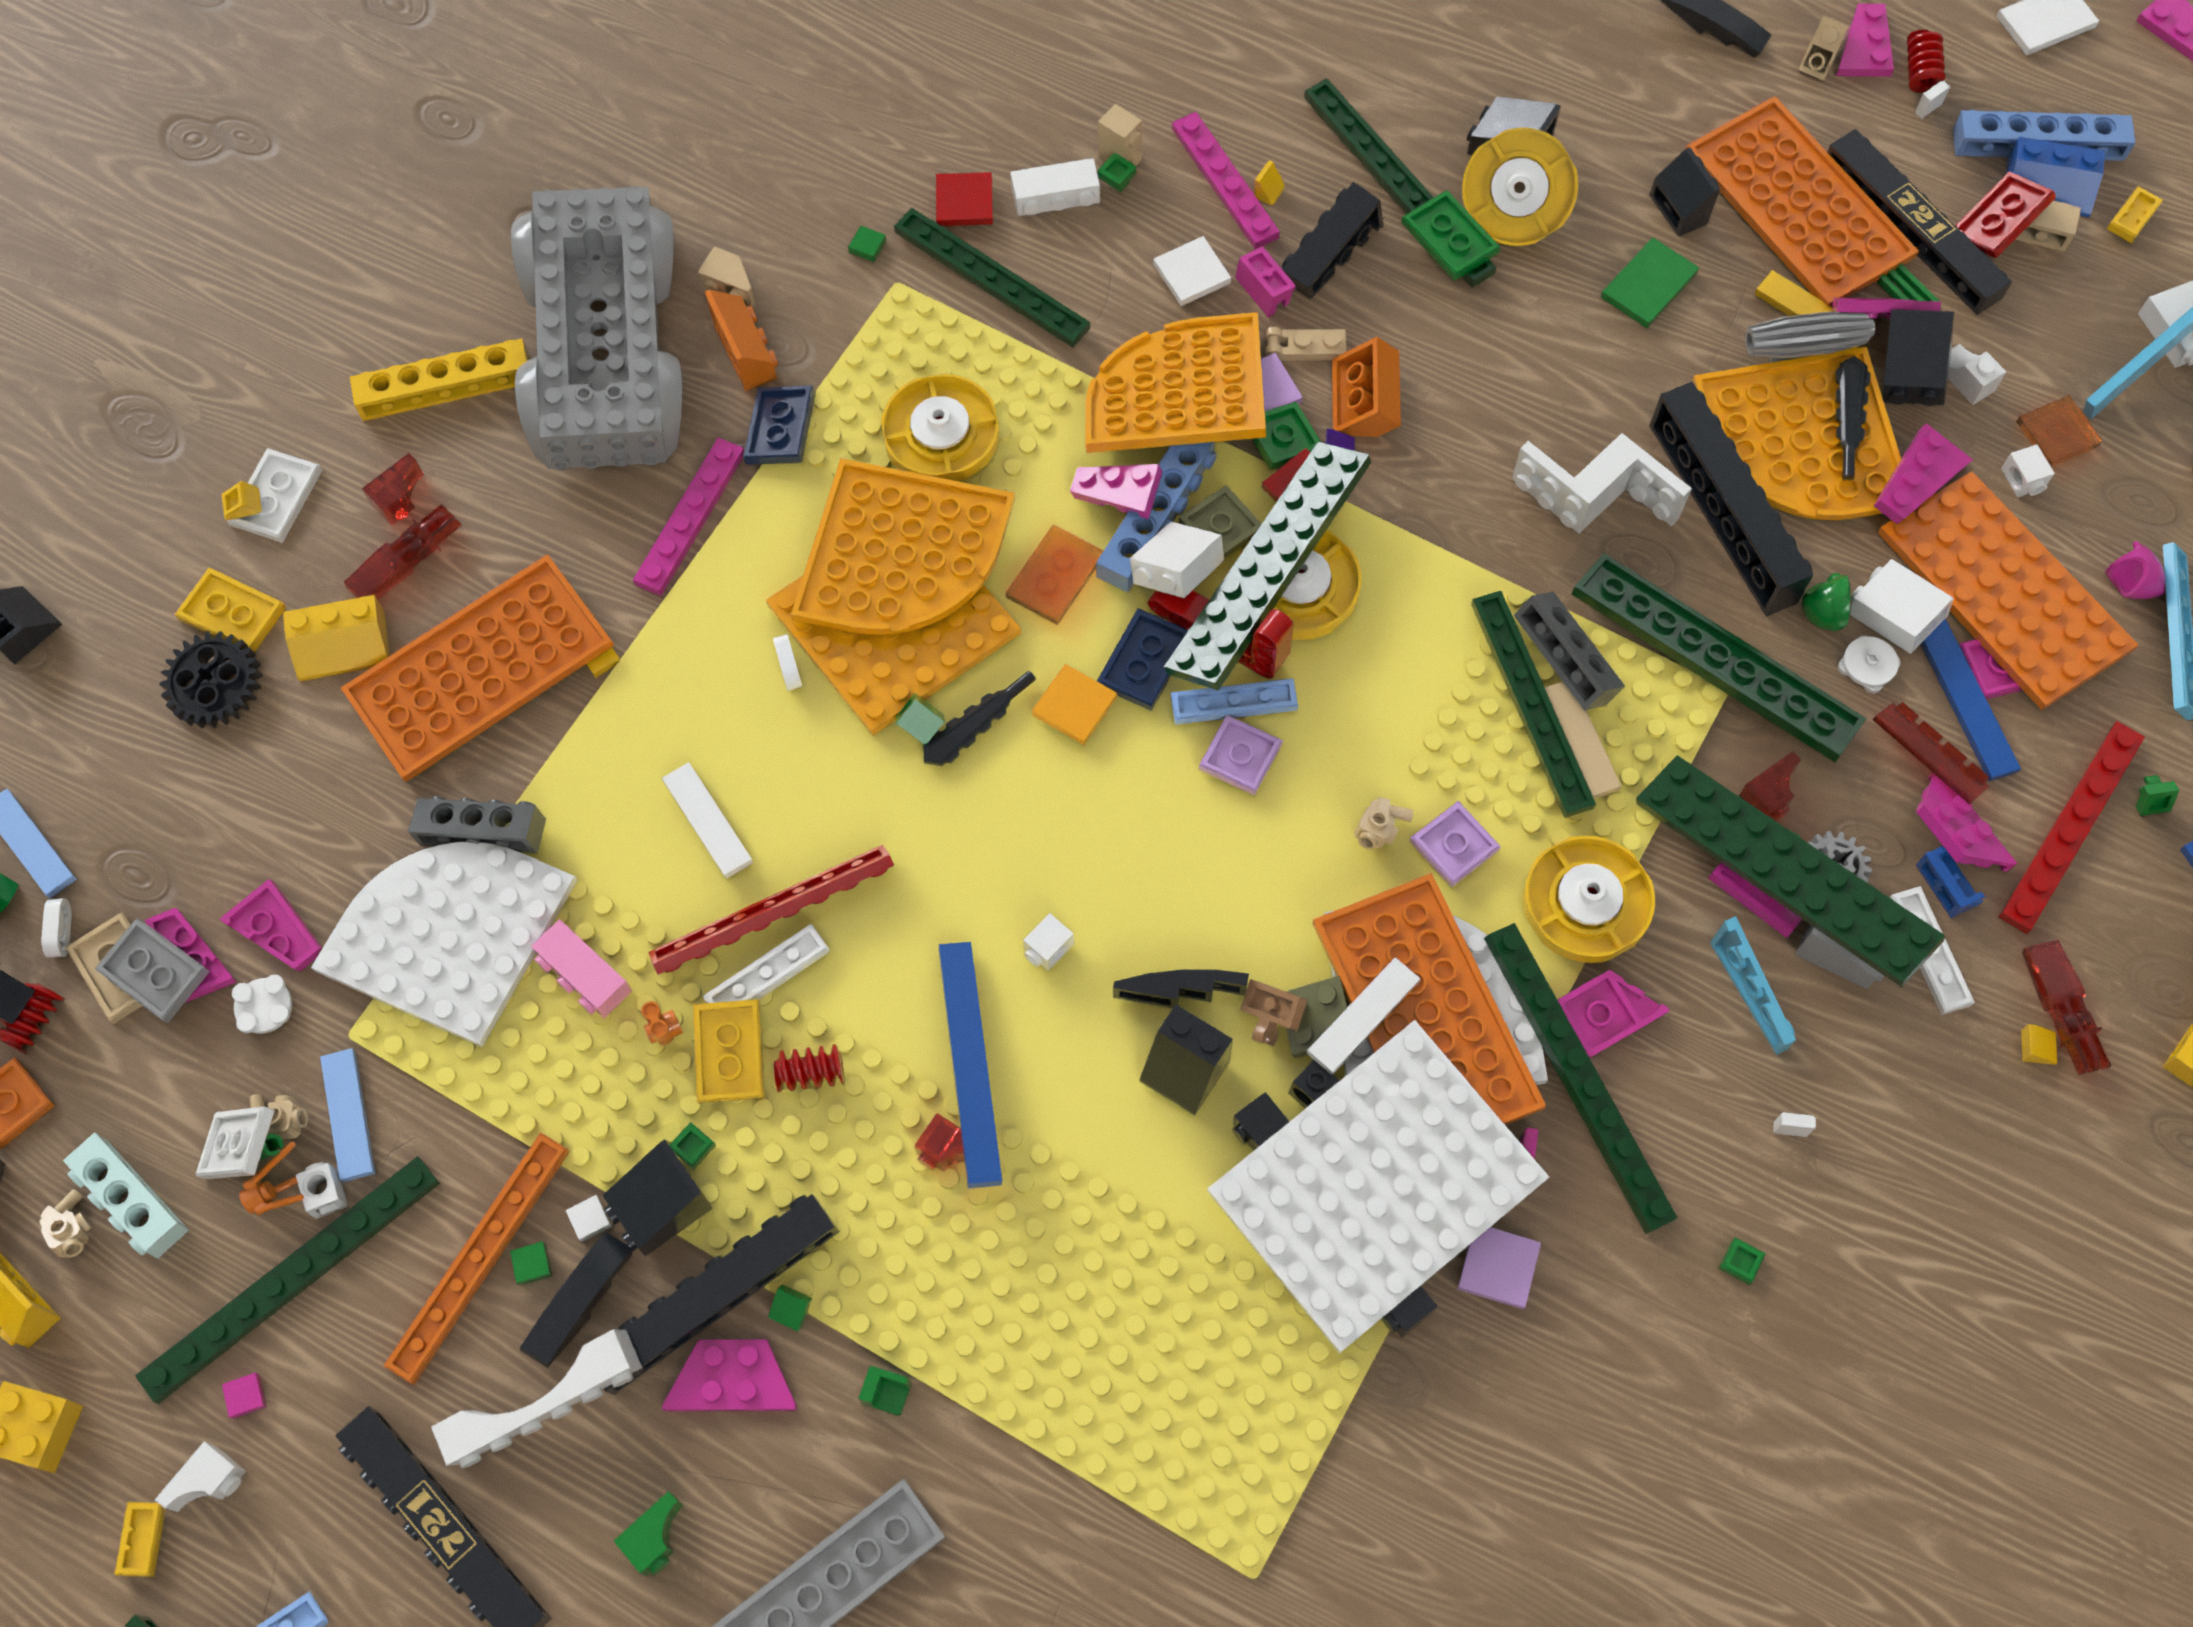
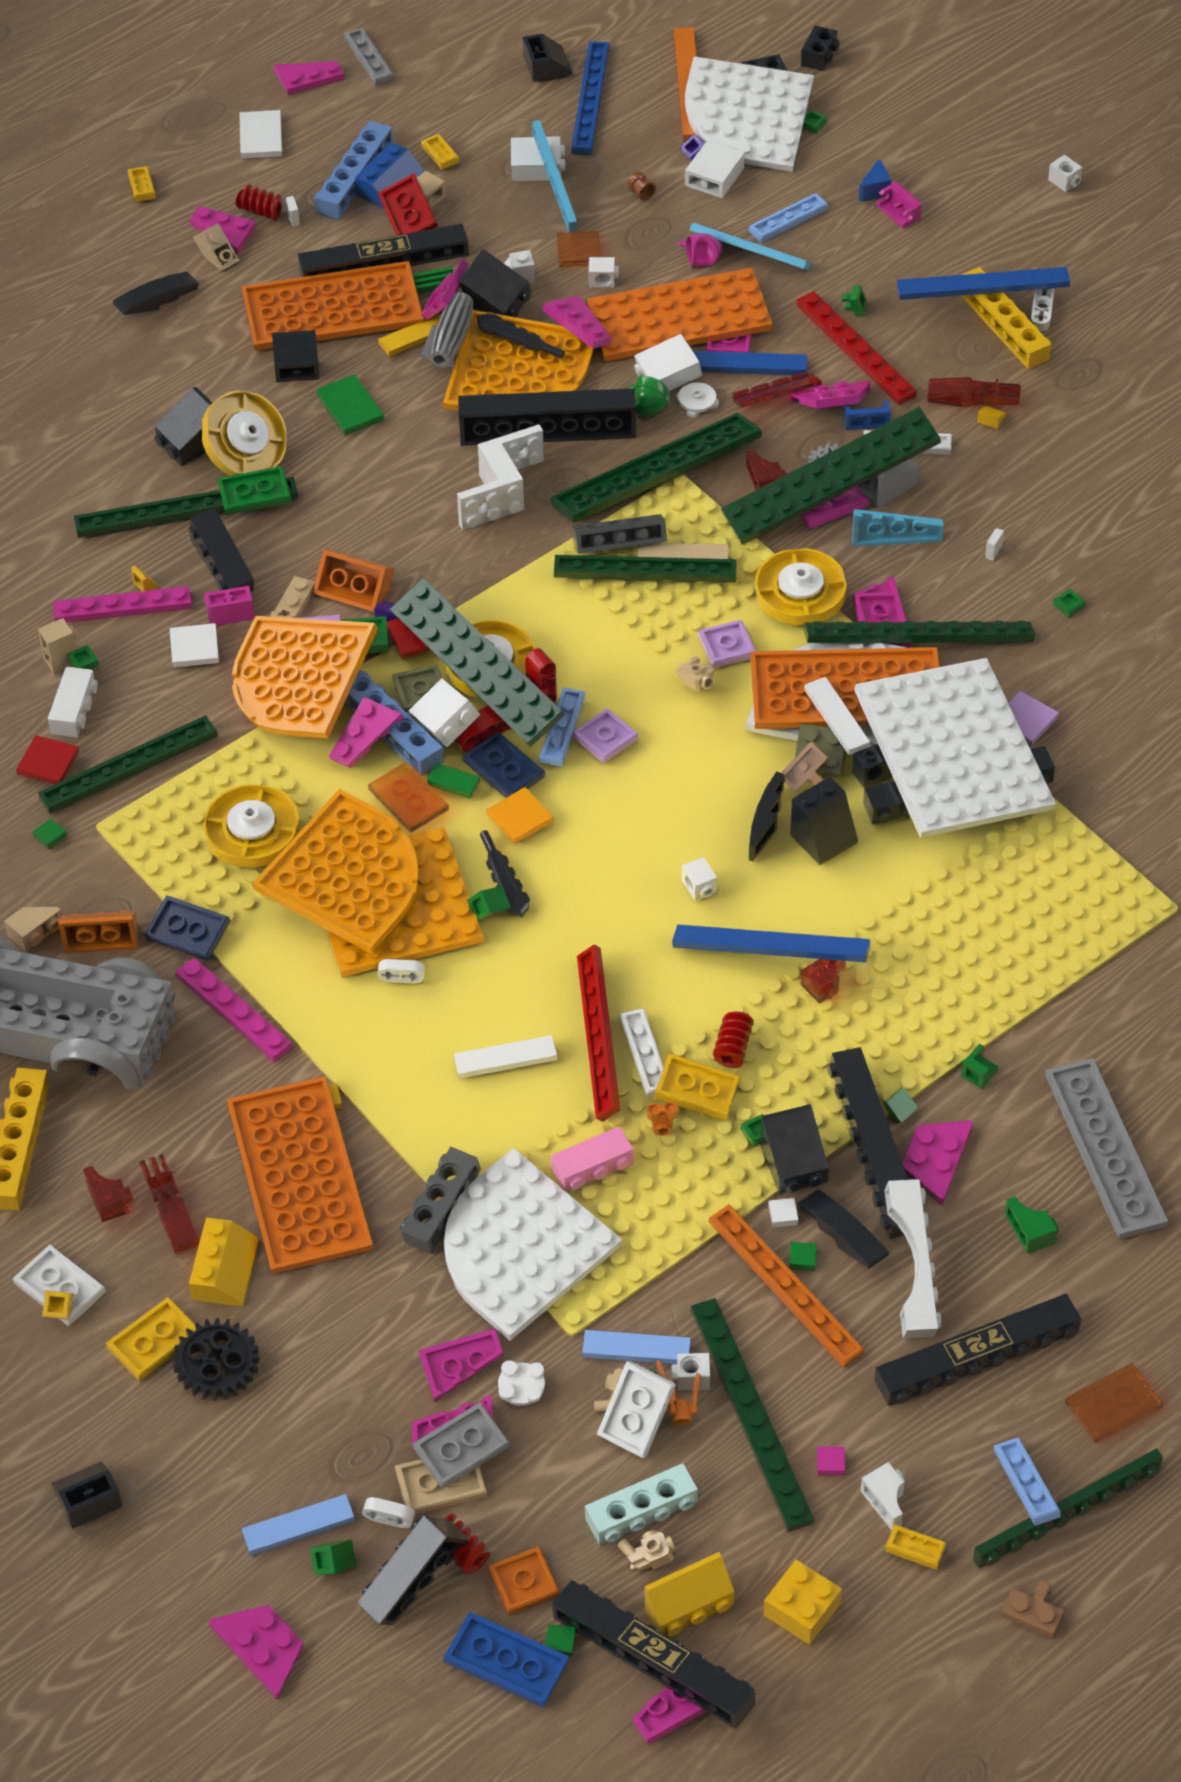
camera: 70 degrees left, 15 degrees down
none -> green tile [427,763,480,799]

